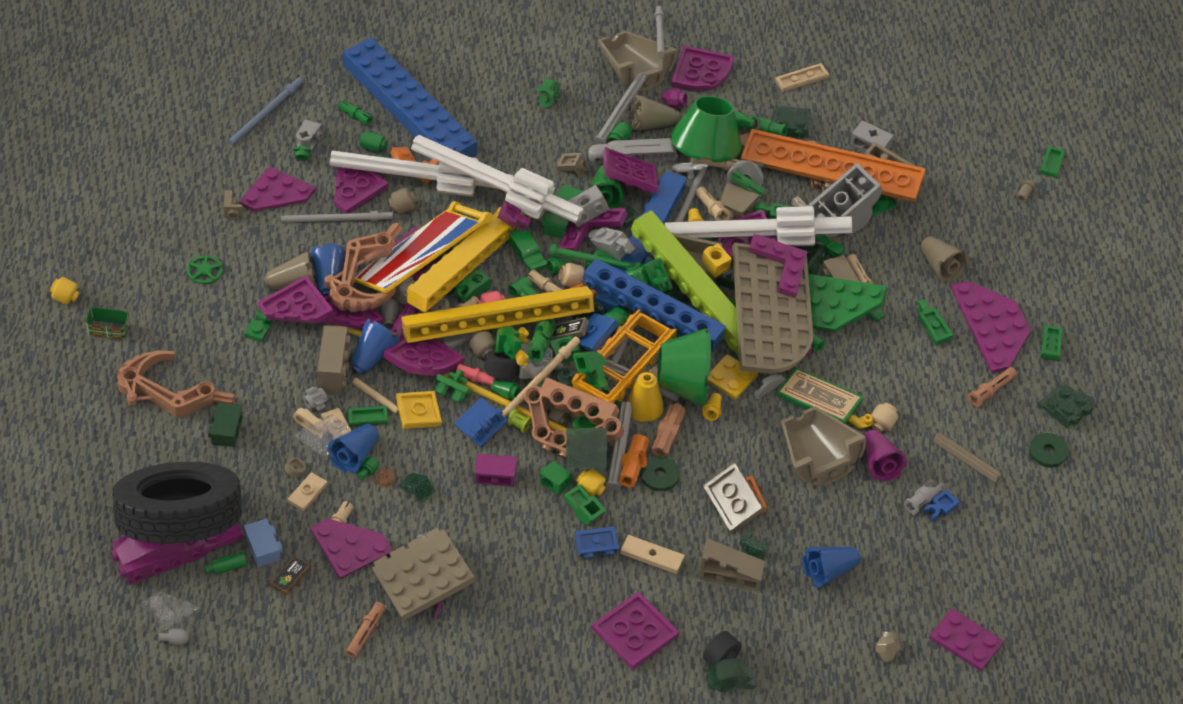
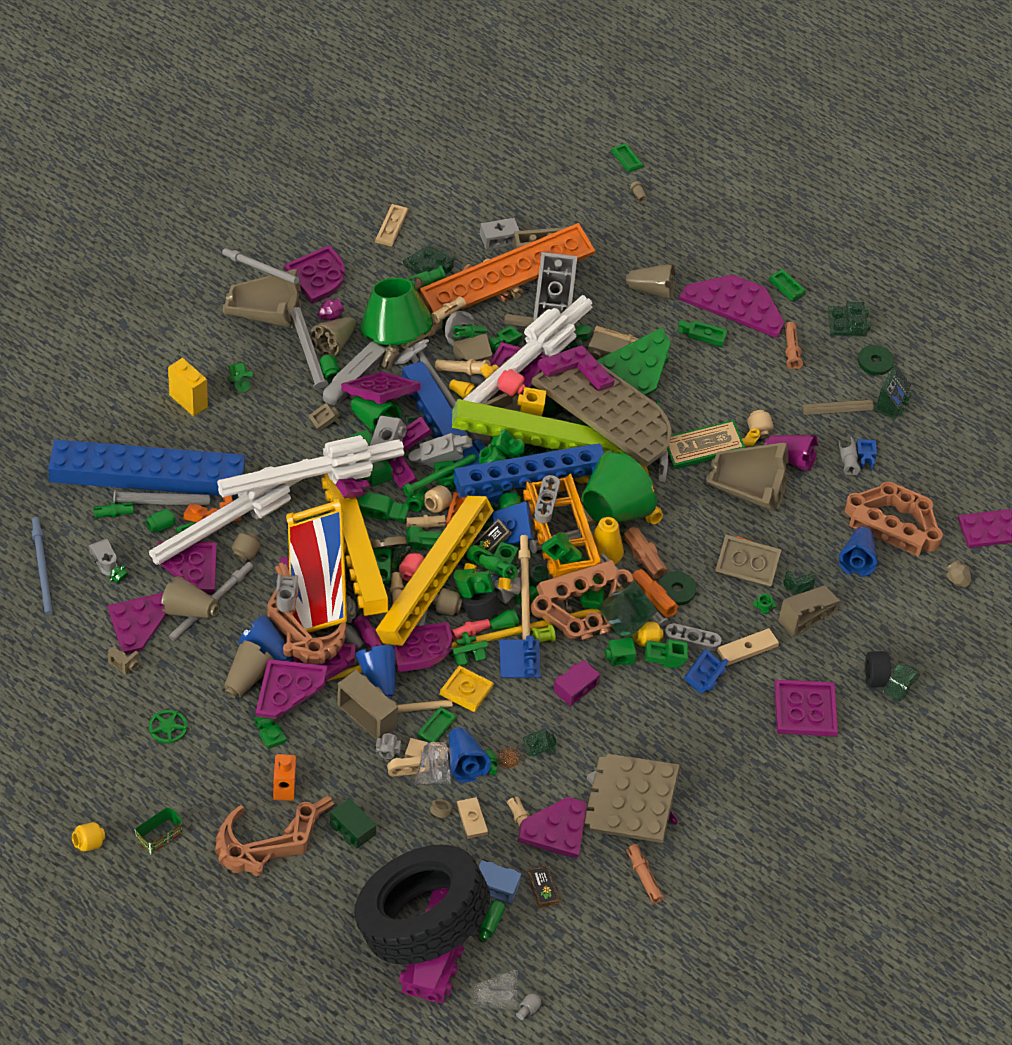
camera: 50 degrees left, 0 degrees up
none -> light grey axle [113,490,210,505]
none -> dark tan cone [162,576,219,619]
none -> yellow brick [168,358,208,417]
none -> orange torso [273,754,296,801]
none -> light grey piece [276,574,298,612]
none -> dark tan tile [370,536,407,550]
none -> dark tan pin [381,344,399,369]
none -> clear green tile [390,544,411,570]
none -> tan pin [431,296,466,323]
none -> yellow arm [480,363,499,379]
none -> coral head [497,369,526,397]
none -> light grey beam [534,475,560,523]
none -> light grey beam [665,623,721,651]
none -> green plate [753,594,776,614]
none -> nougat brick [845,482,943,557]
none -> clear green slope [875,365,912,420]

